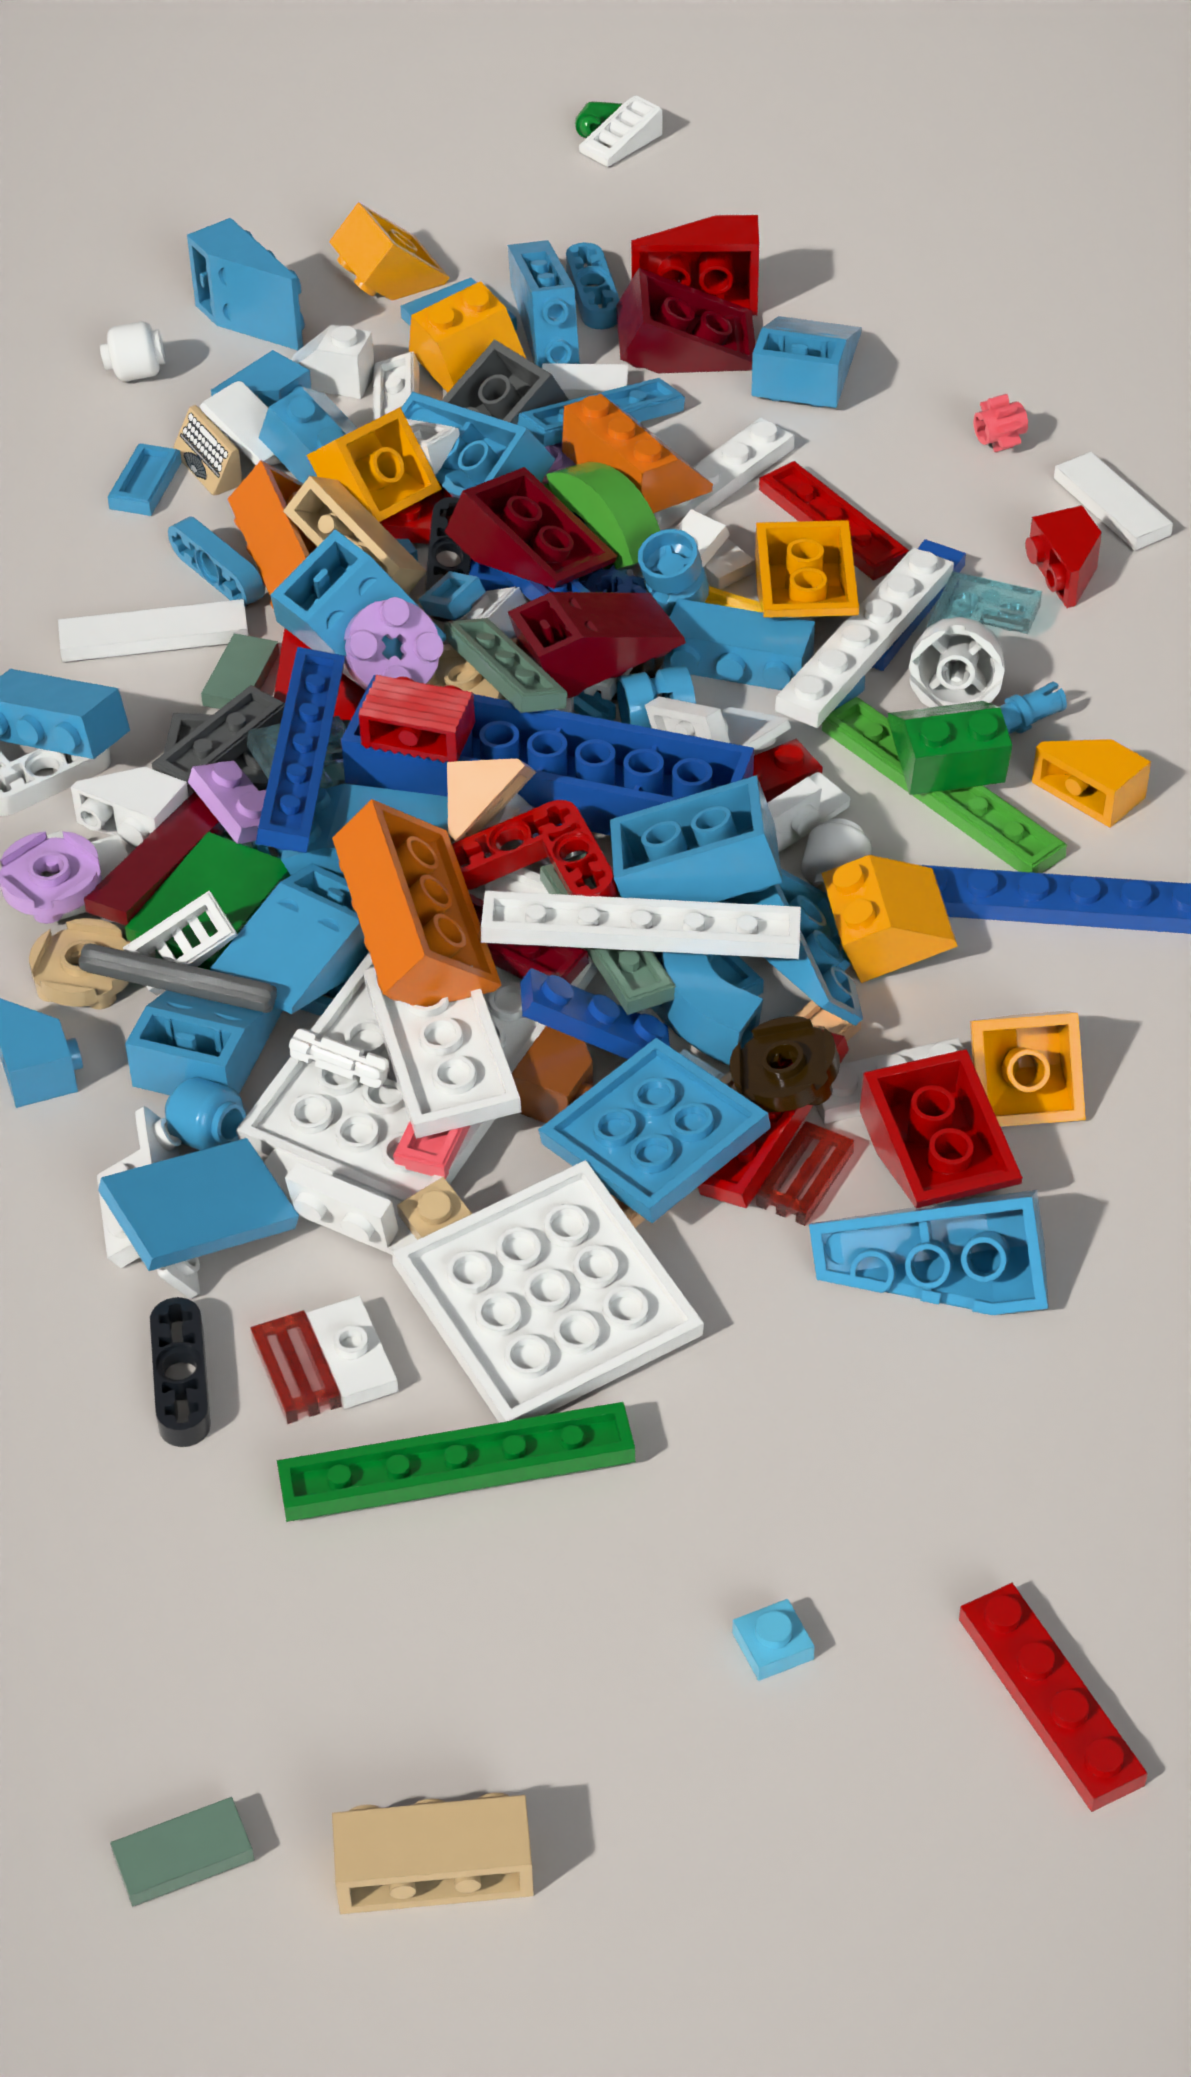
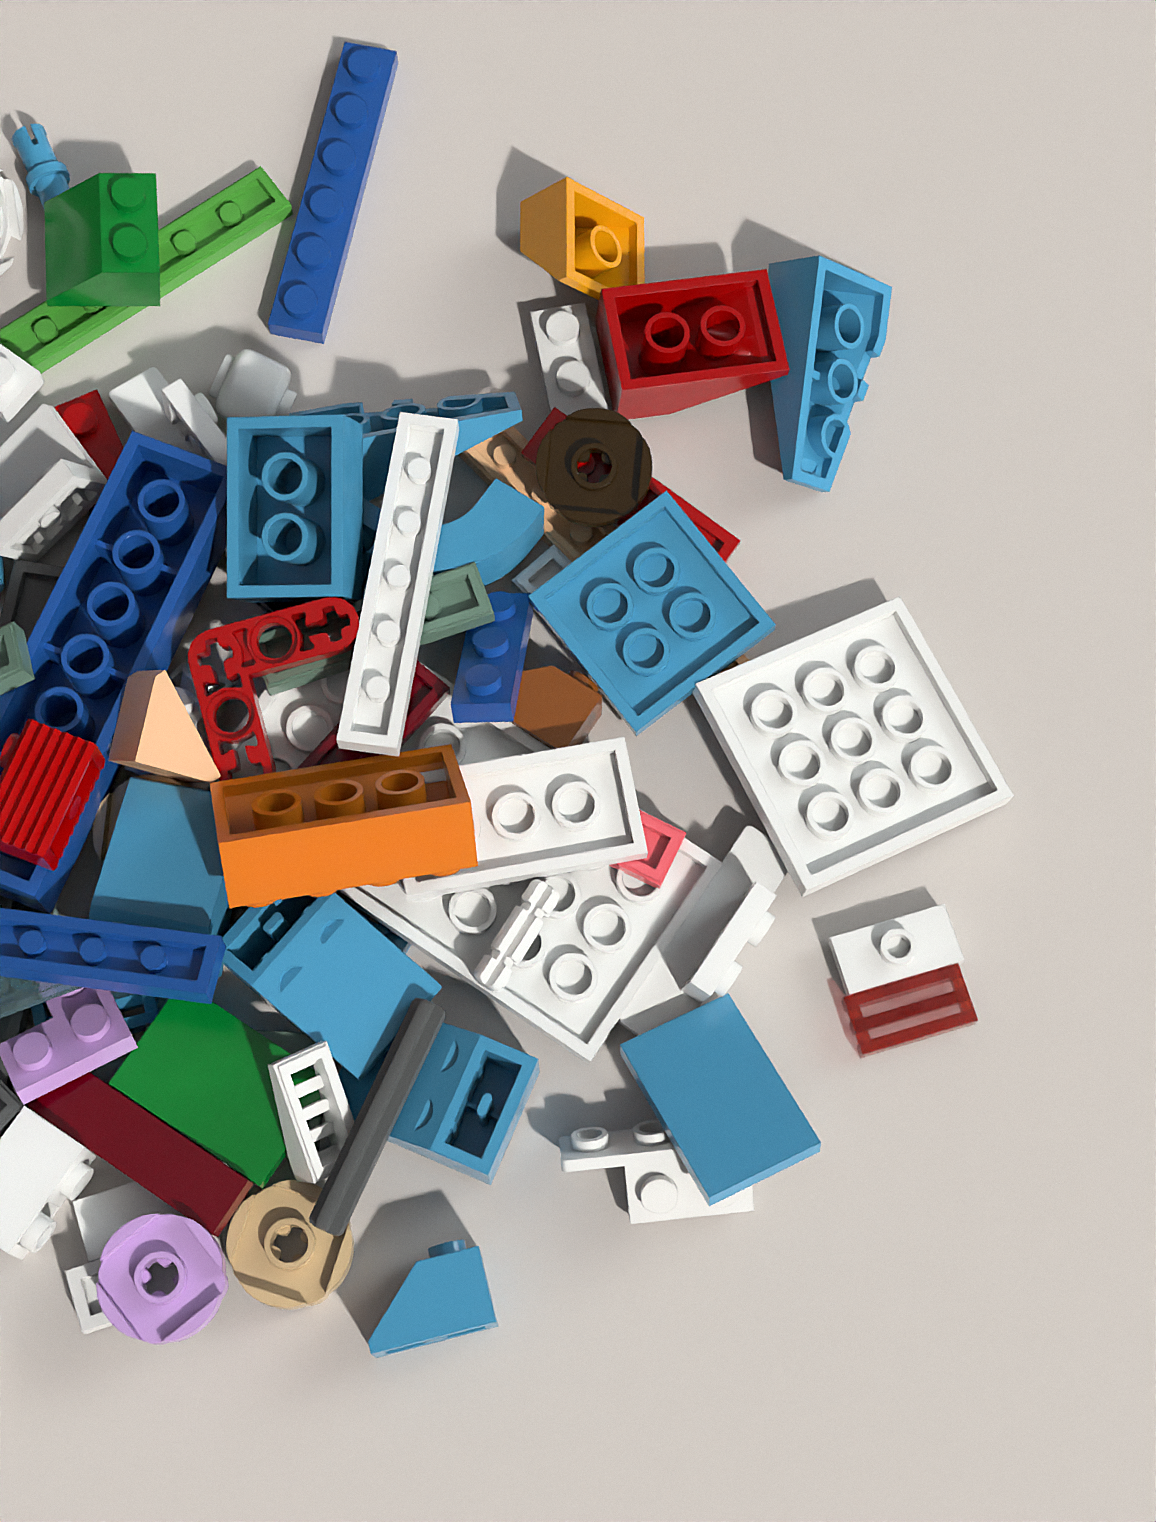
camera: 85 degrees left, 25 degrees up
black beam [150,1297,211,1447] -> none
dark azure head [165,1077,246,1150] -> none
green plate [277,1402,636,1522] -> none
tan plate [397,1177,472,1240] -> none
clear red tile [756,1121,854,1226] -> none
light orange slope [821,855,958,983] -> none
light orange slope [1032,739,1151,828] -> none

